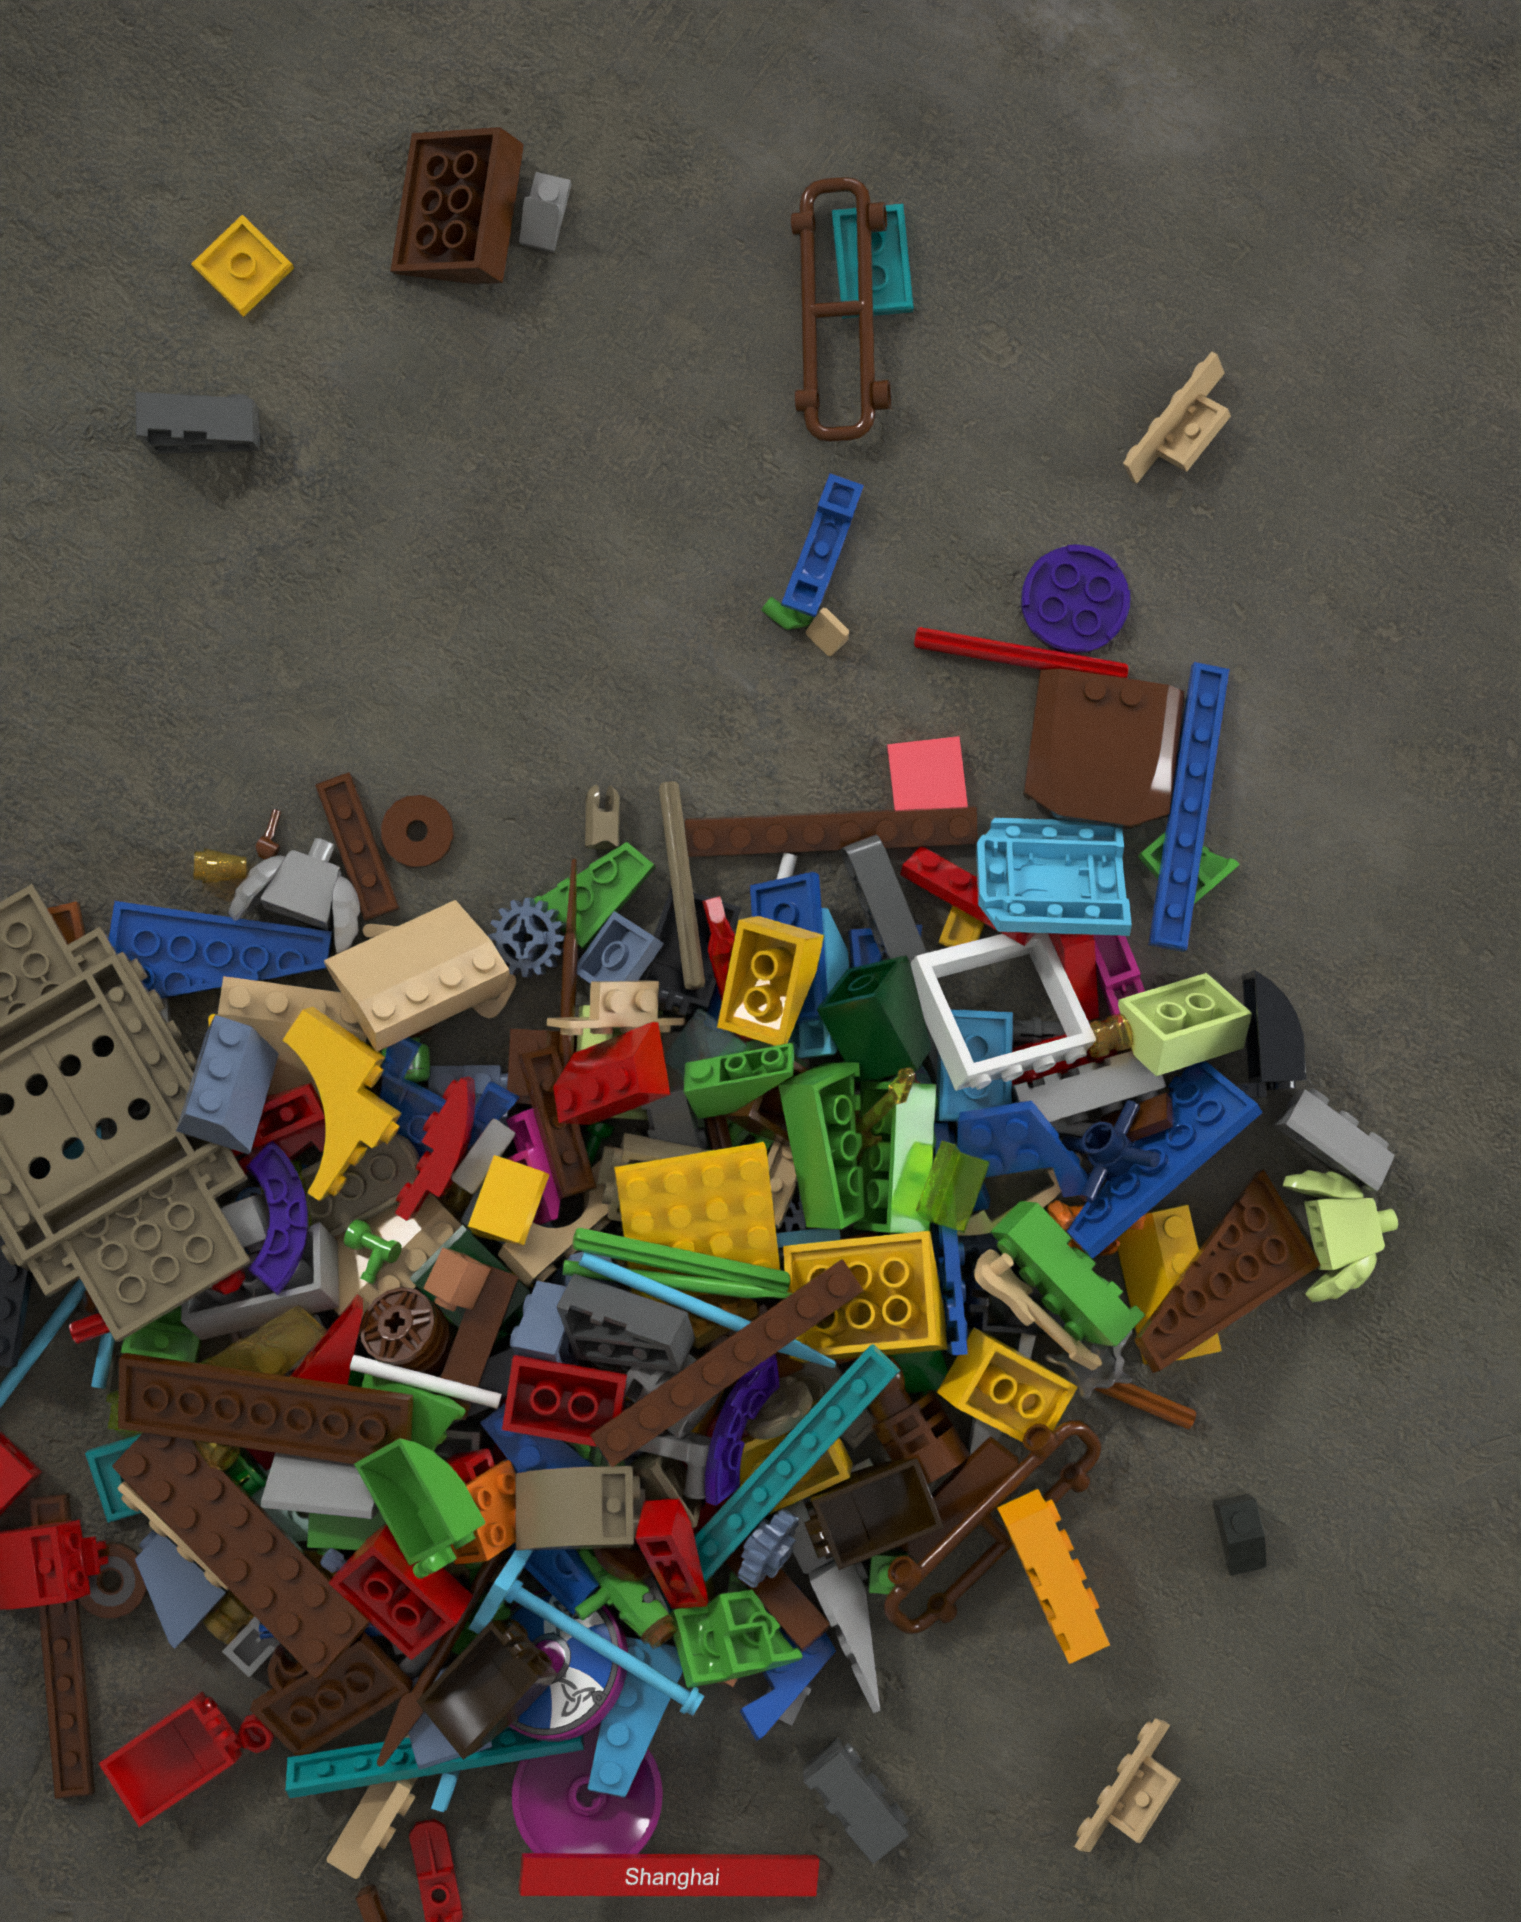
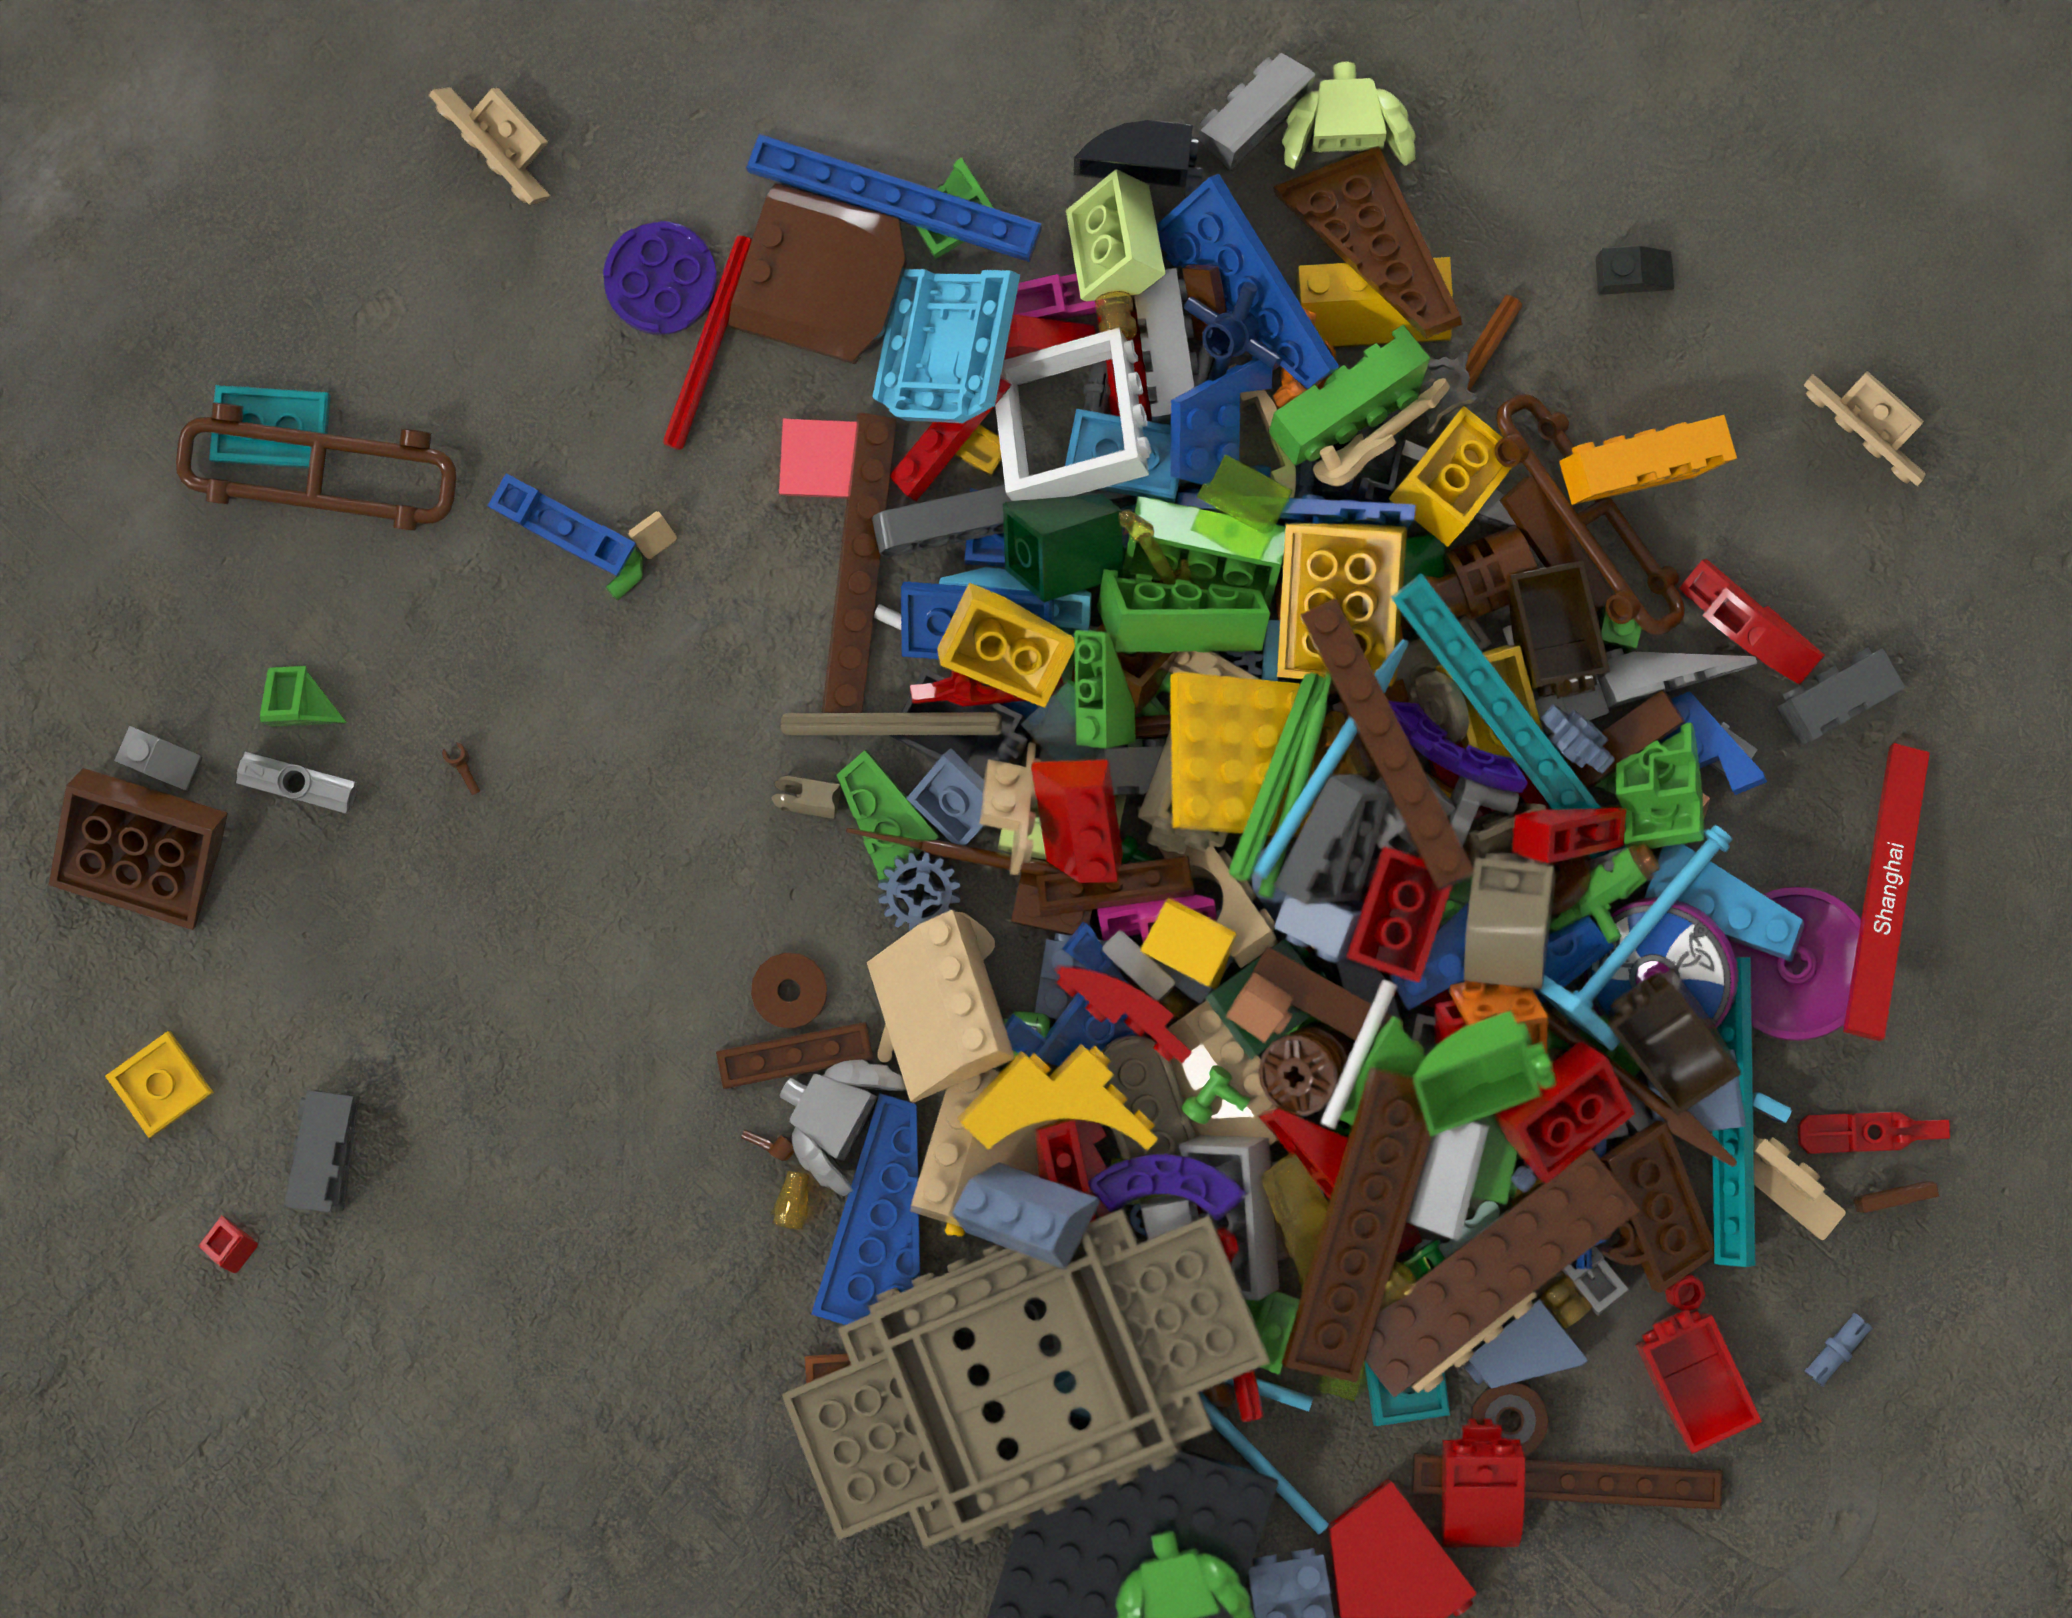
camera: 80 degrees left, 0 degrees up
none -> red slope [198,1215,258,1273]
none -> light grey piece [236,752,357,814]
none -> bright green slope [260,666,347,727]
none -> reddish brown hand [442,742,480,796]
none -> red slope [1679,558,1825,685]
none -> sand blue pin [1804,1313,1873,1387]

